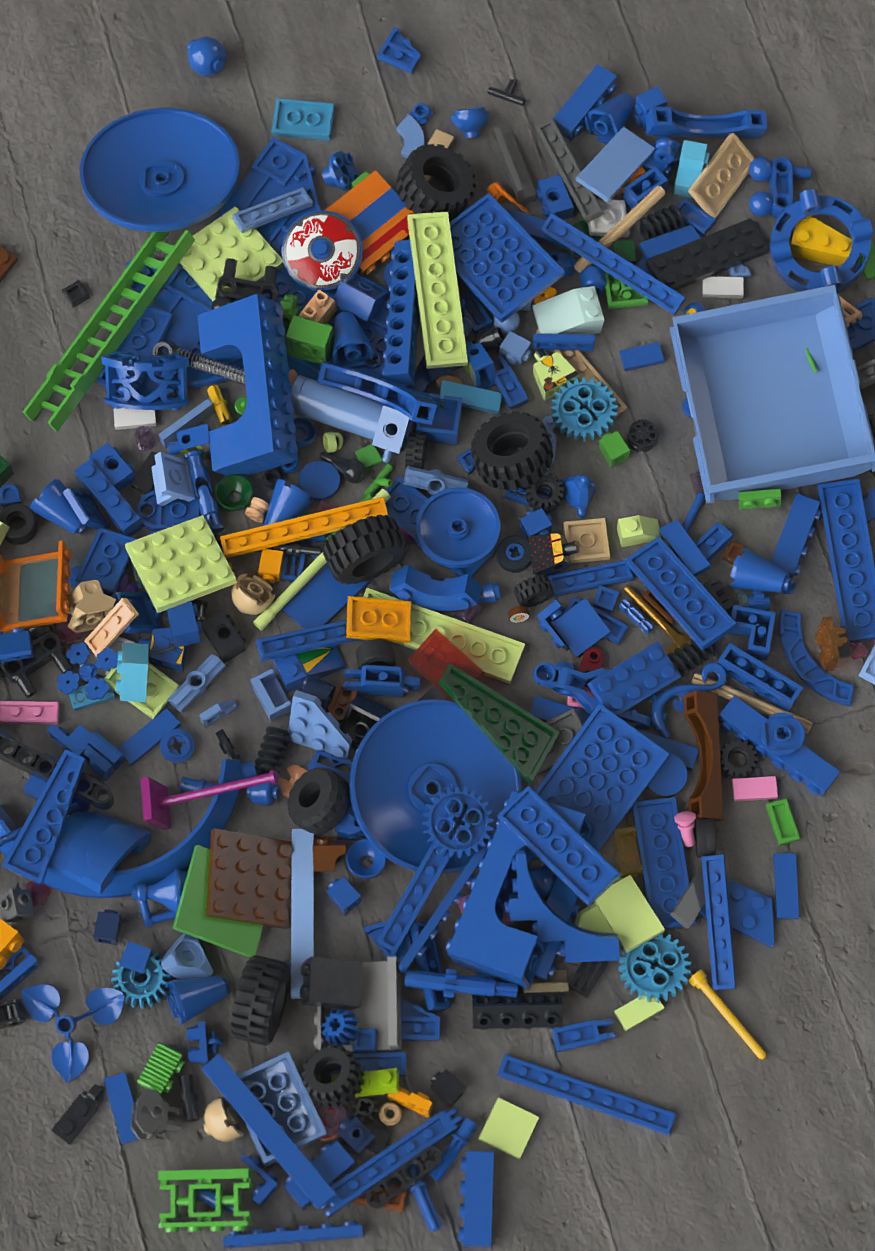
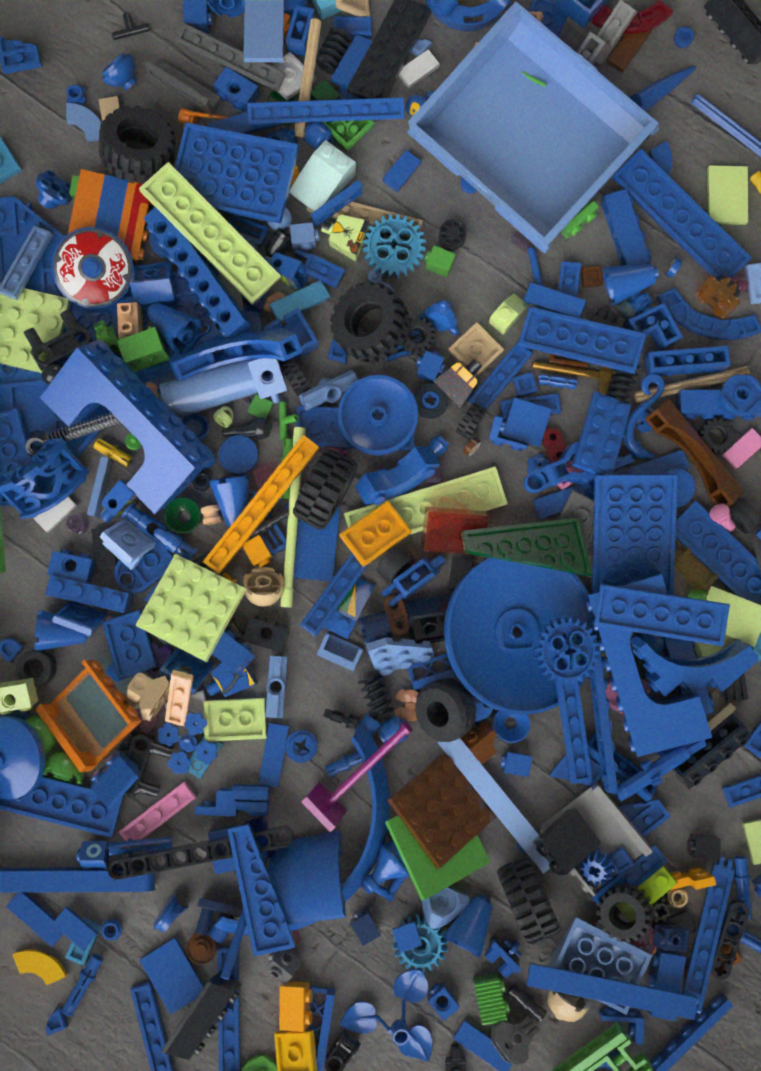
camera: 35 degrees left, 15 degrees up
medium azure brick [116,643,149,702] -> none
medium blue tile [199,700,238,727] -> none
none -> blue brick [427,982,460,1021]
none -> blue tile [665,257,682,278]

